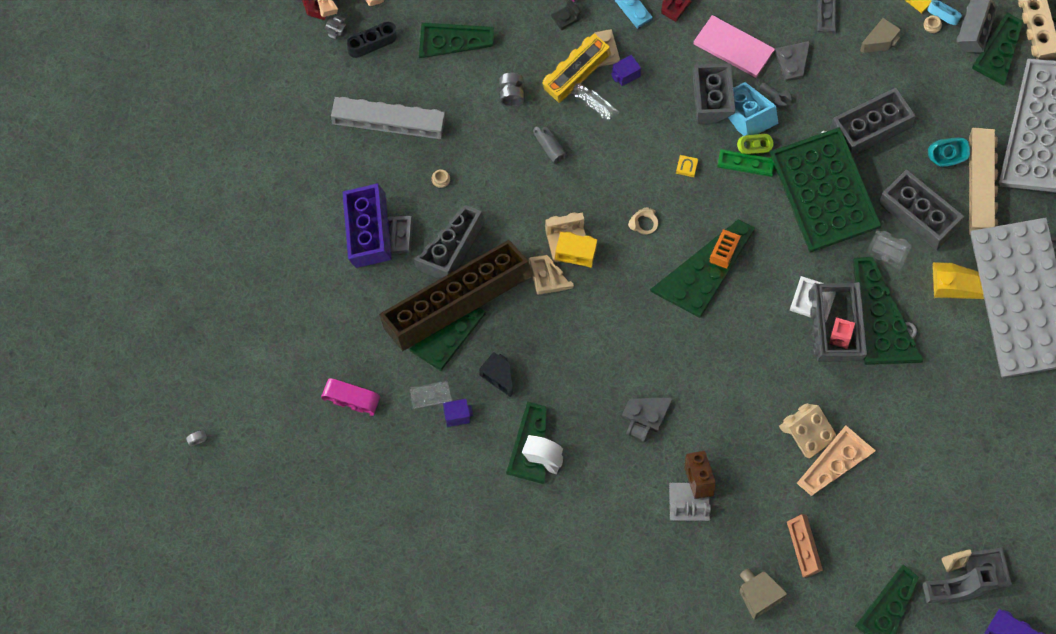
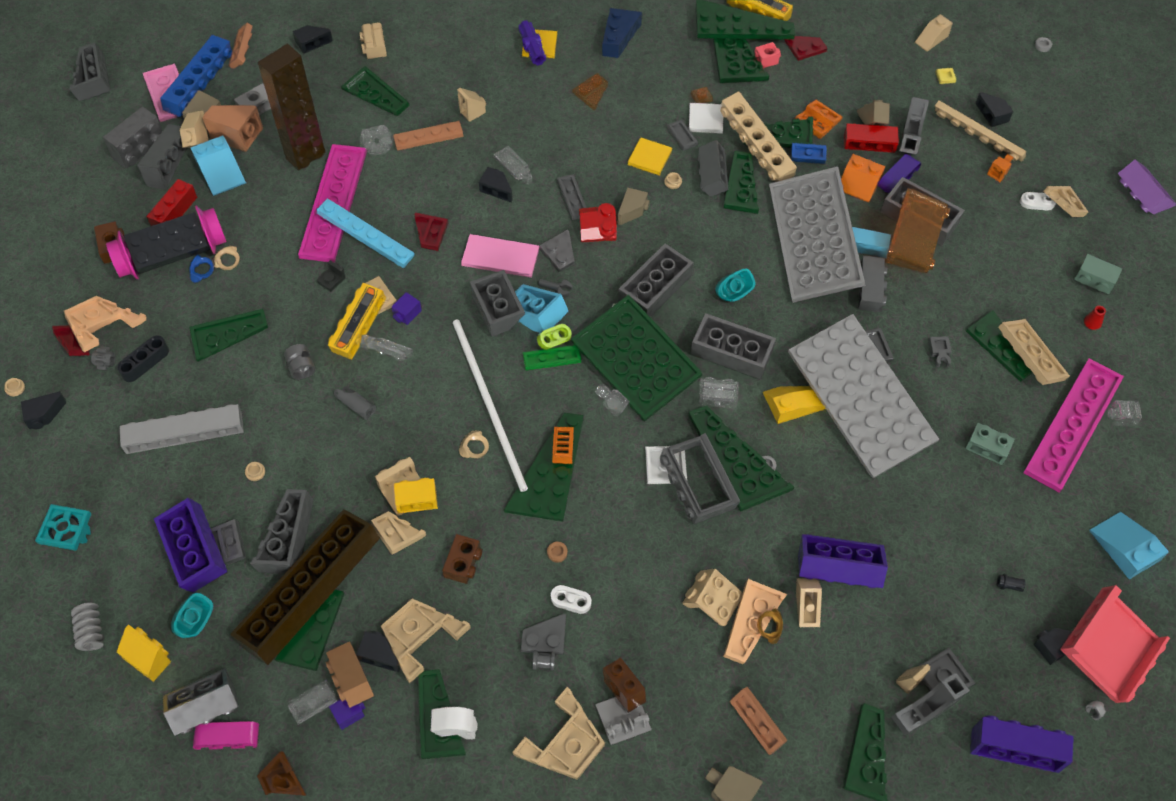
camera: 20 degrees left, 5 degrees down
yellow tile [676,155,698,177] -> none
coral brick [829,318,855,349] -> none
medium azure beam [928,0,962,25] -> none
tan brick [969,128,998,234] -> none
none -> tan plate [5,378,25,397]
none -> black slope [21,391,66,429]
none -> teal piece [35,504,91,551]
none -> light grey piece [71,603,104,651]
none -> yellow slope [117,625,171,682]
none -> flat silver brick [163,668,238,736]
none -> teal piece [171,593,213,638]
none -> reddish brown slope [257,751,306,796]
none -> medium nougat brick [325,642,374,708]
none -> tan wing [381,599,470,683]
none -> reddish brown brick [442,534,483,584]
none -> white piece [453,320,528,492]
none -> tan wing [513,687,605,780]
none -> medium nougat tile [547,542,568,562]
none -> white plate [551,585,591,614]
none -> red slope [579,203,617,242]
none -> clear plate [595,385,630,417]
none -> pearl gold piece [757,608,783,644]
none -> tan slope [796,578,822,627]
none -> dark purple brick [798,534,888,588]

